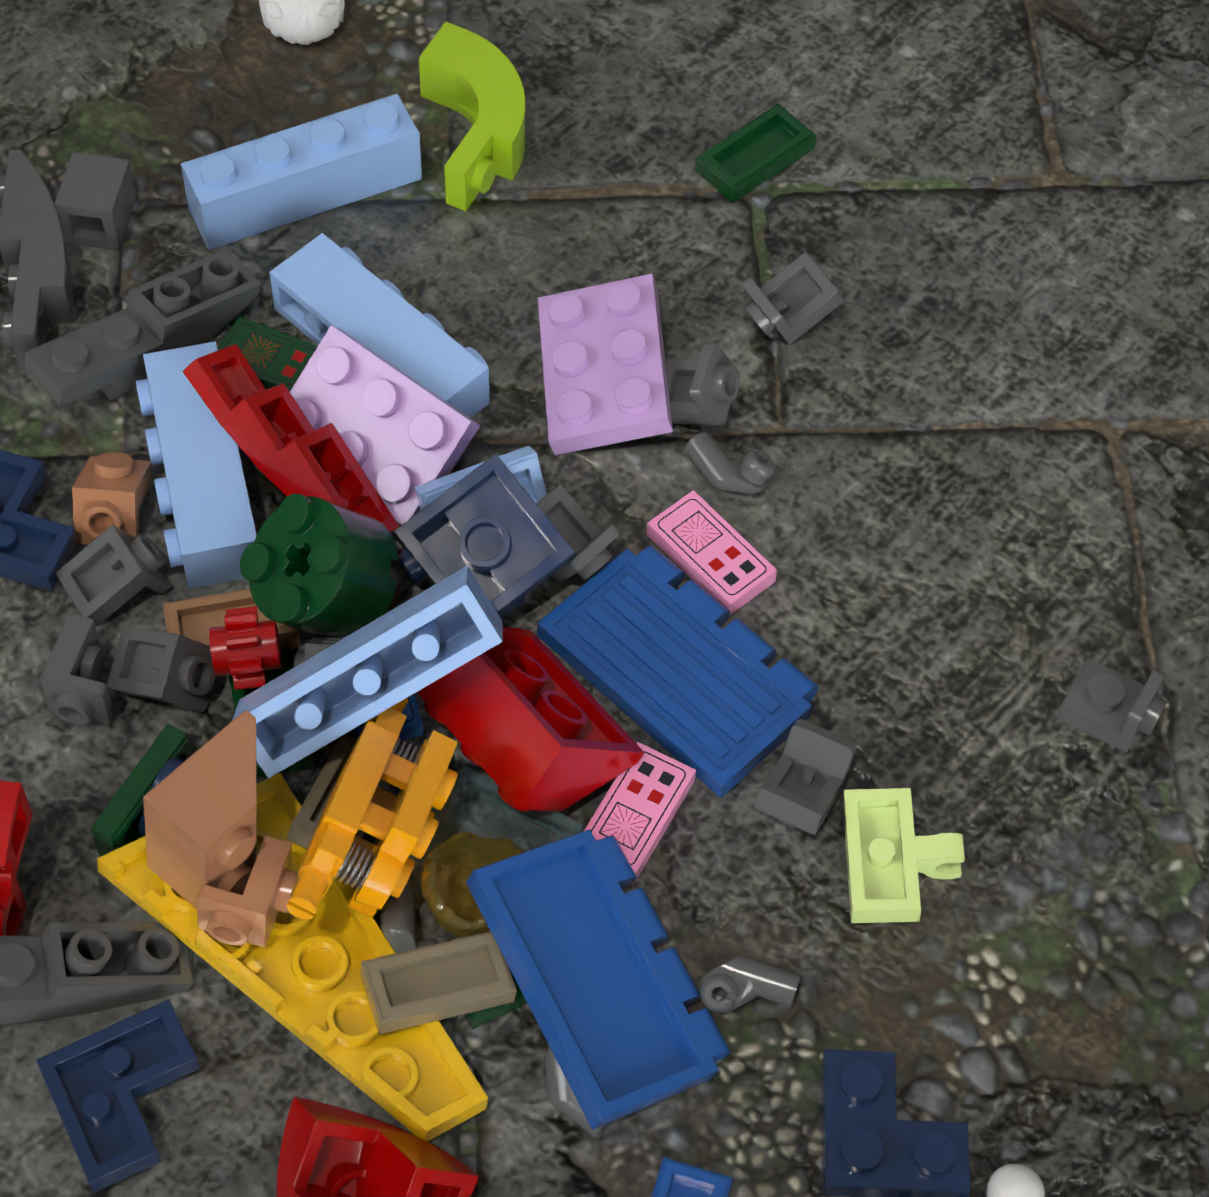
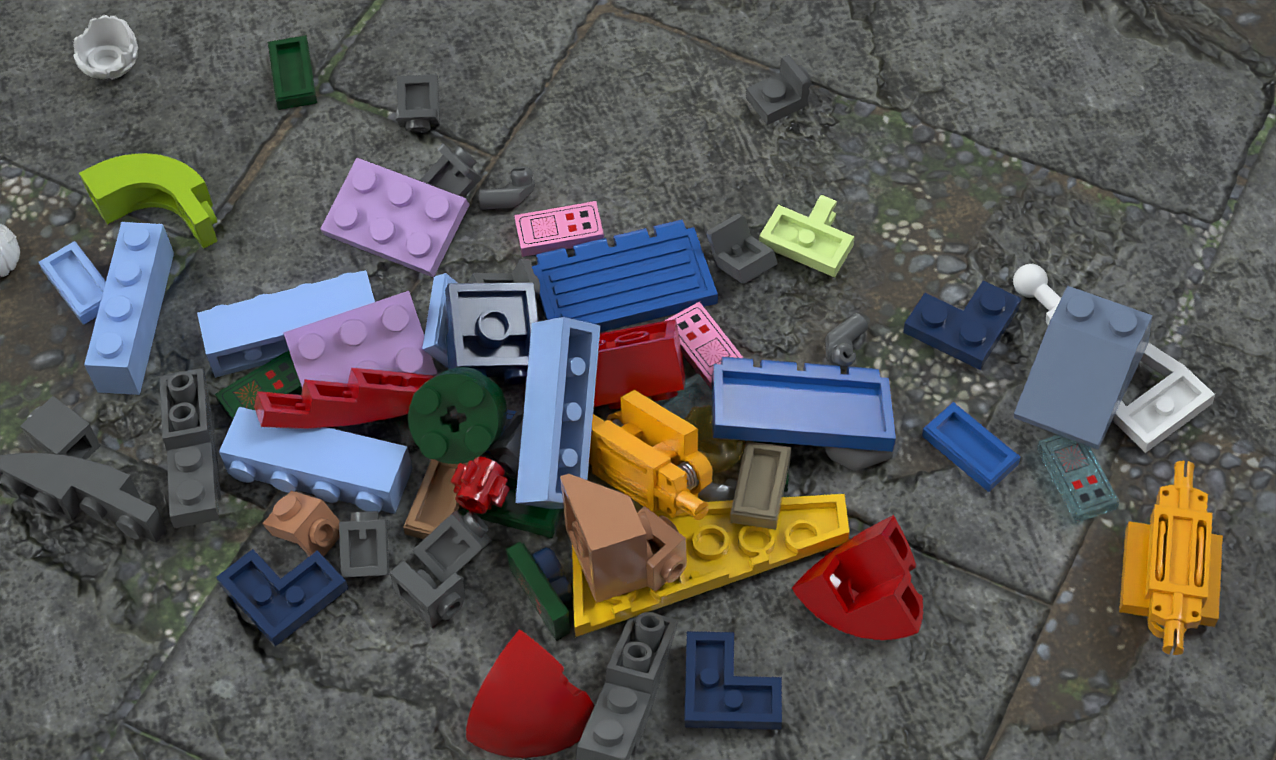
camera: 55 degrees left, 0 degrees up
none -> light blue tile [38,241,106,325]

